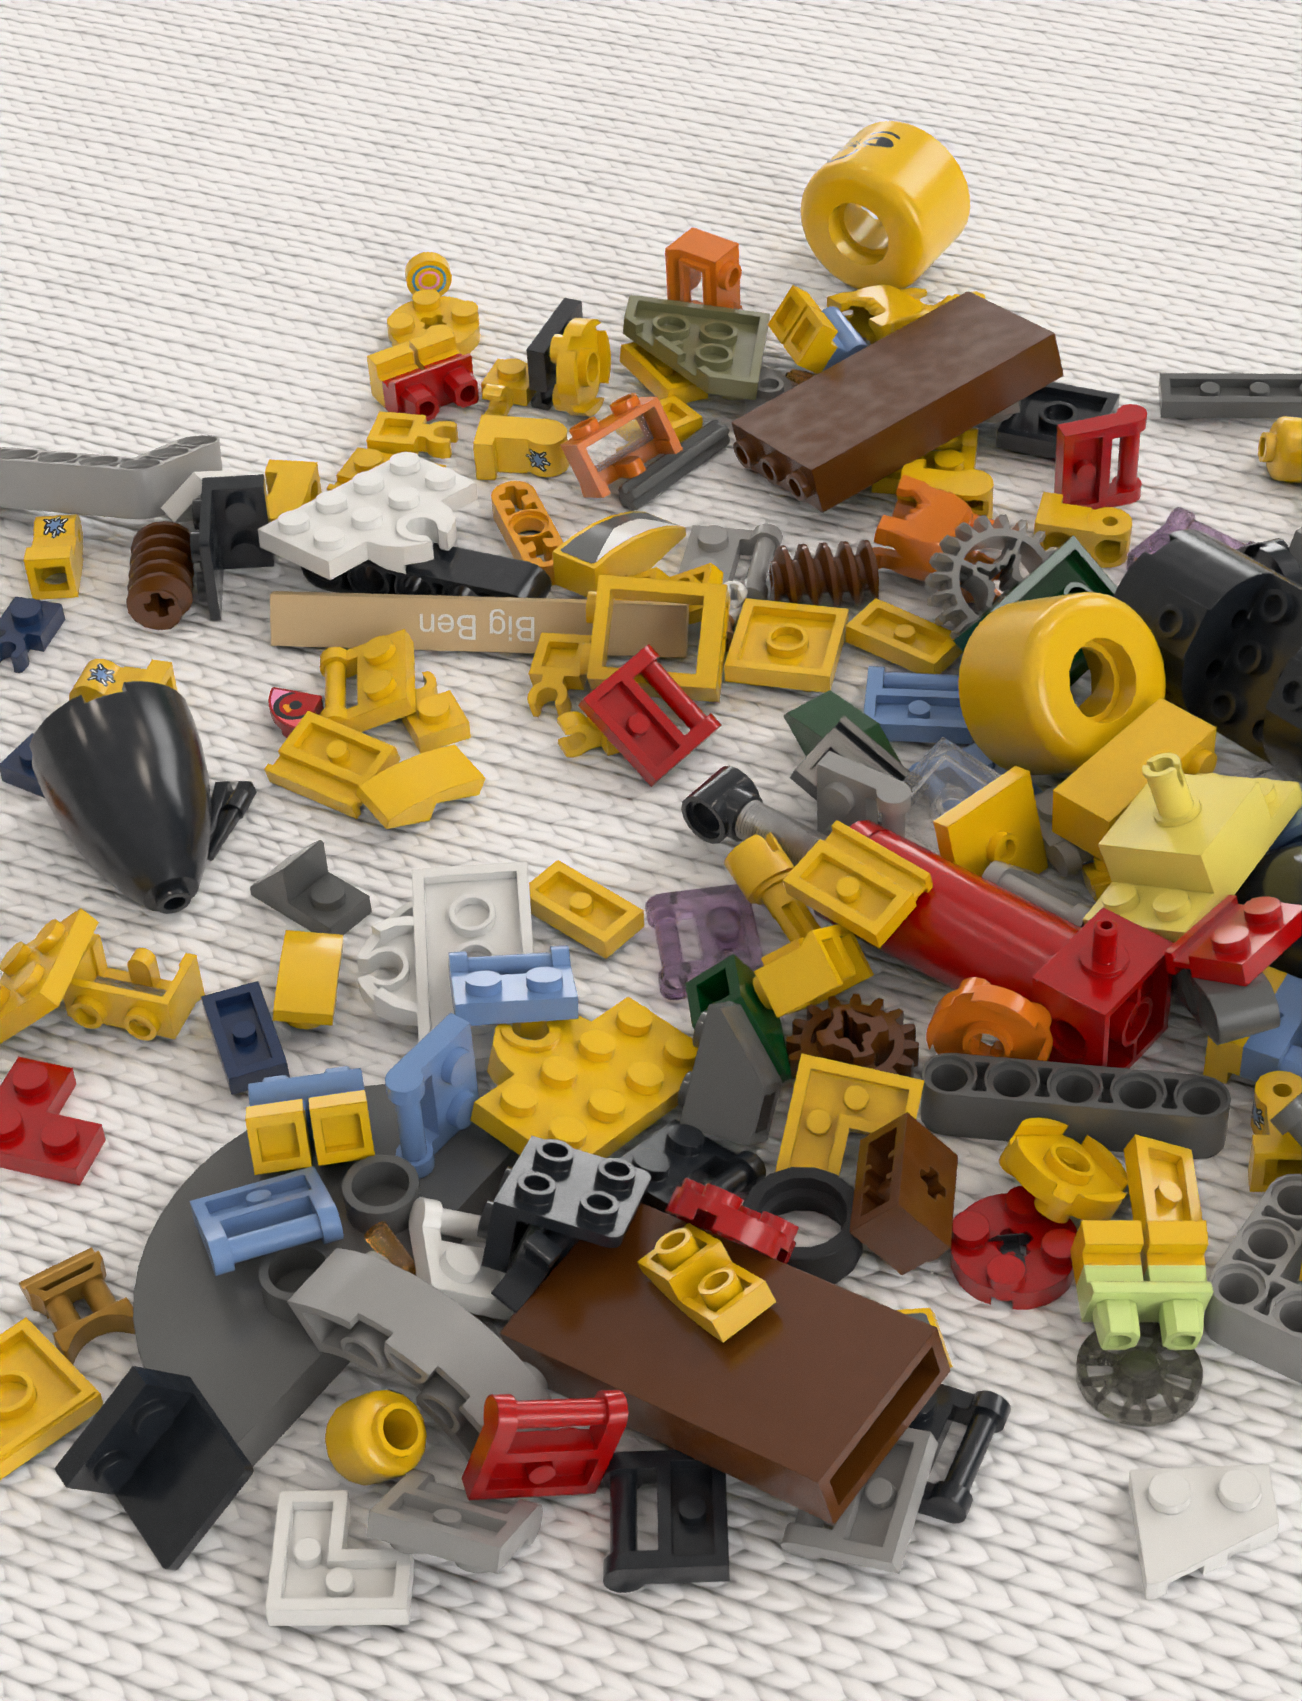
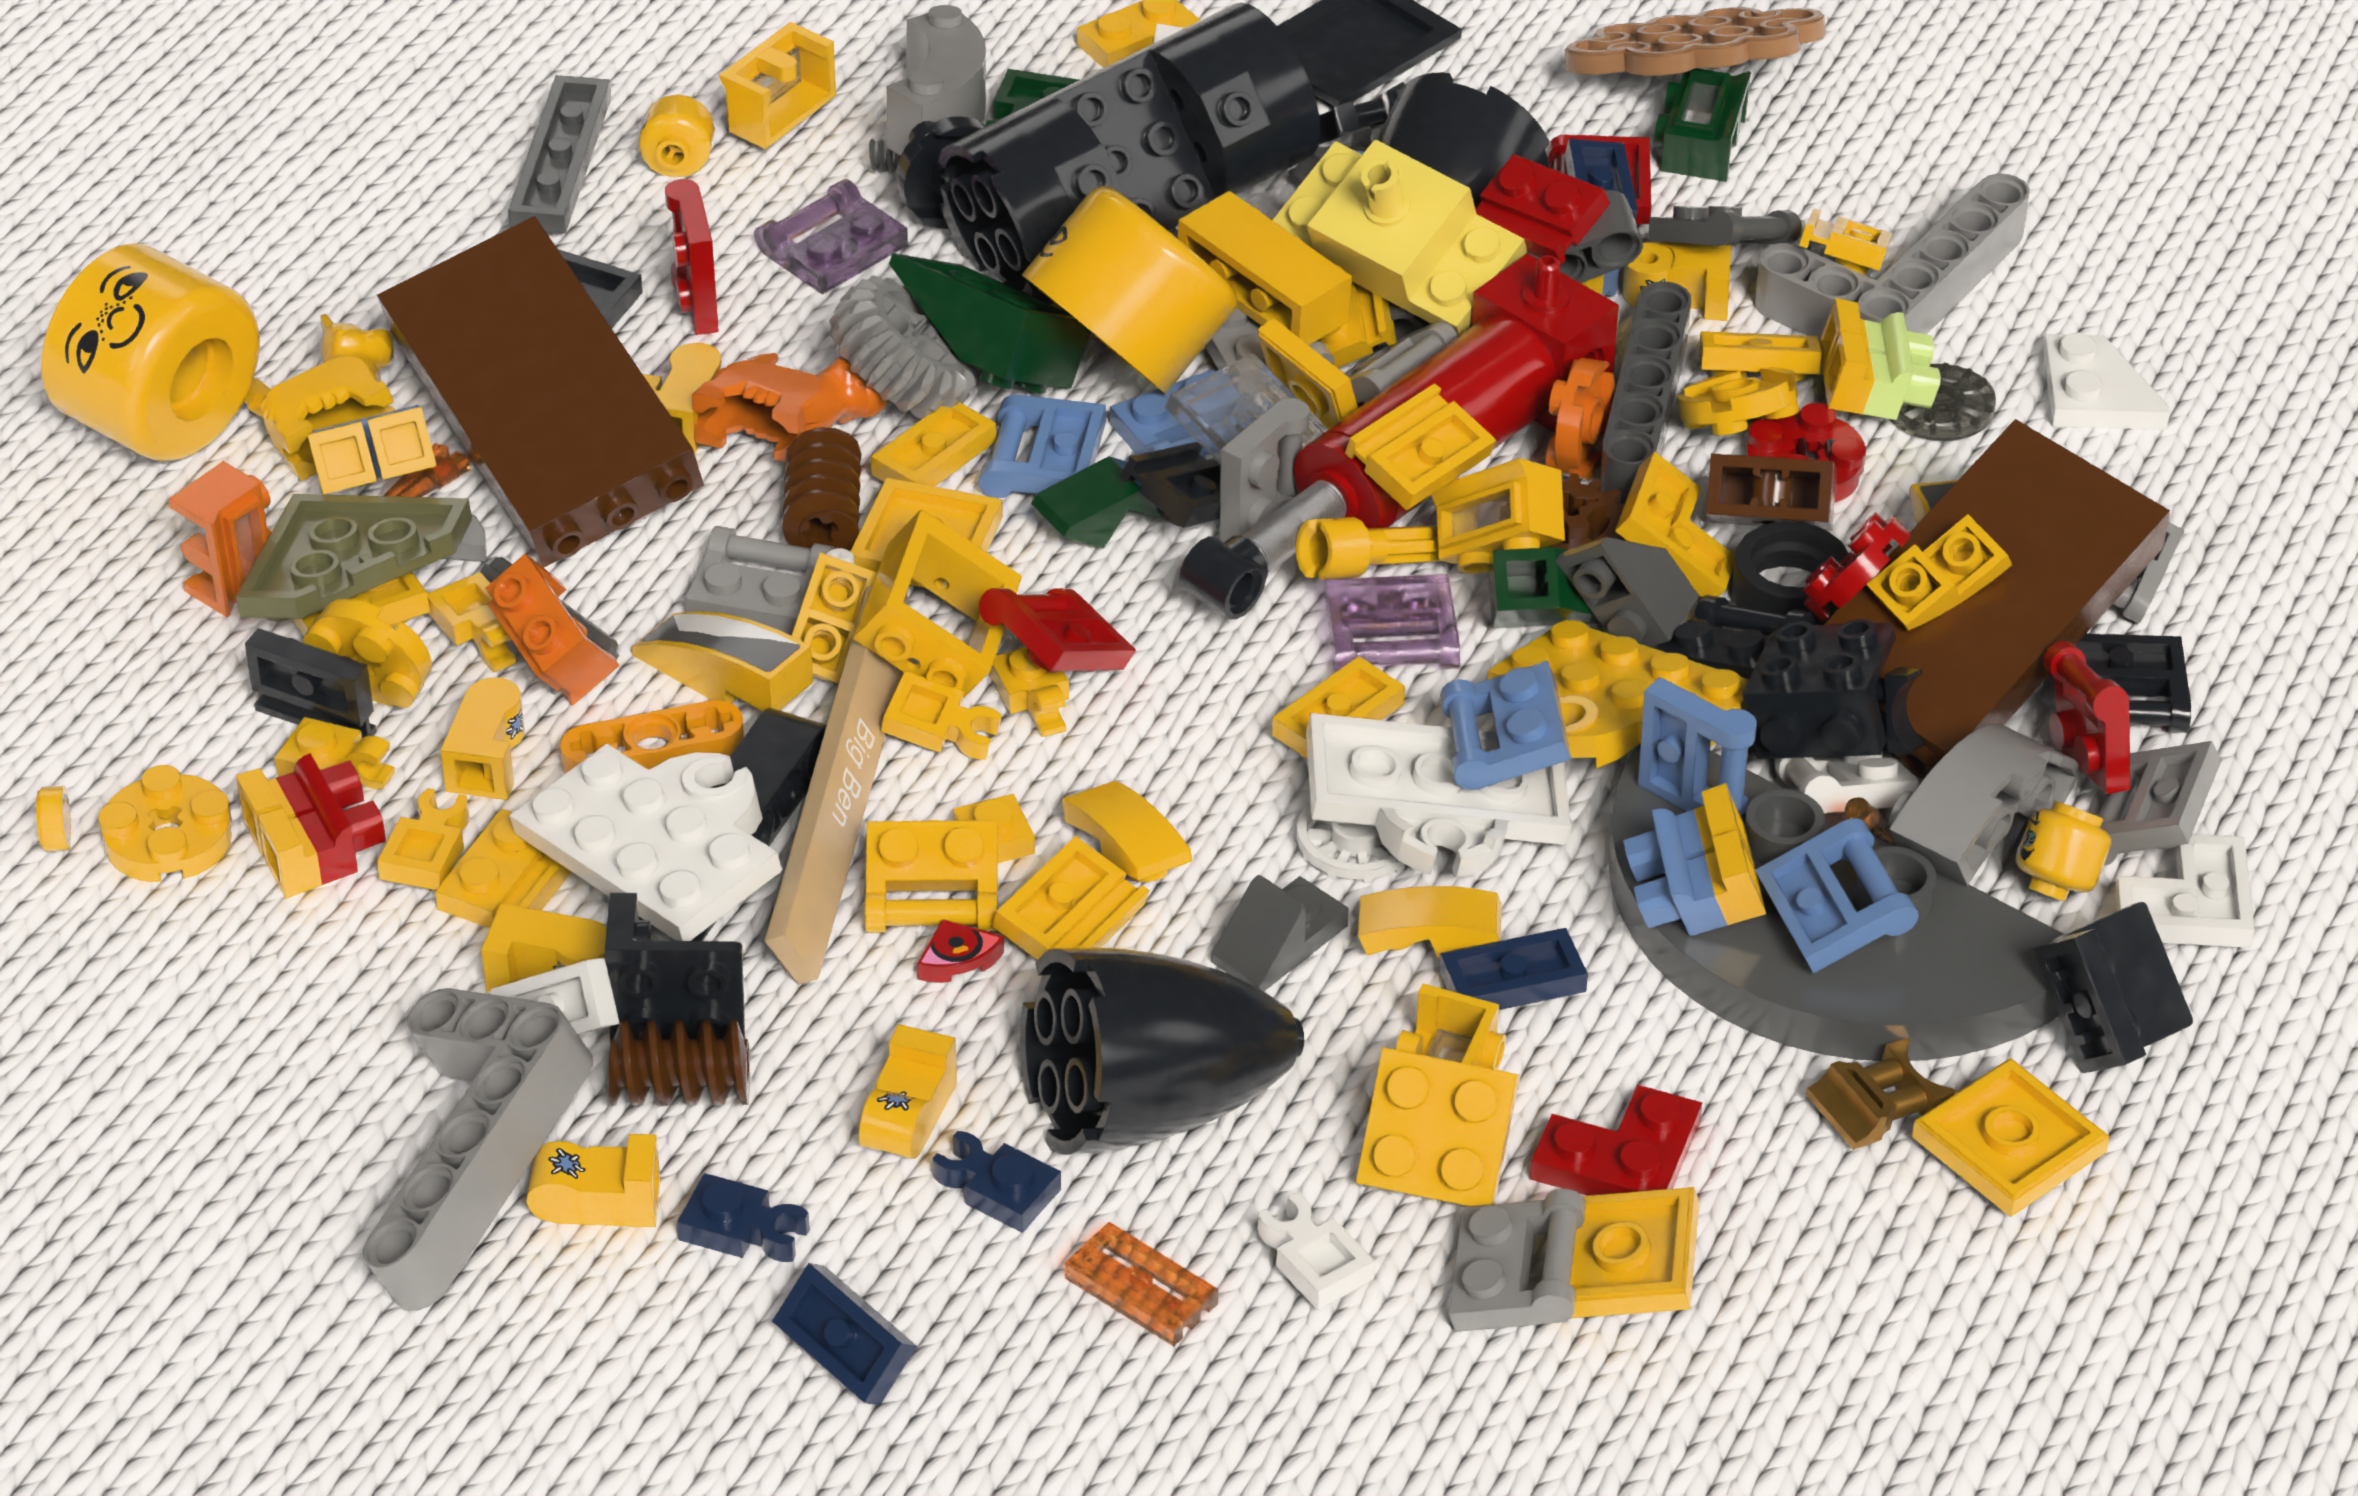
camera: 90 degrees left, 0 degrees up
yellow leg [1034,492,1133,568] -> none

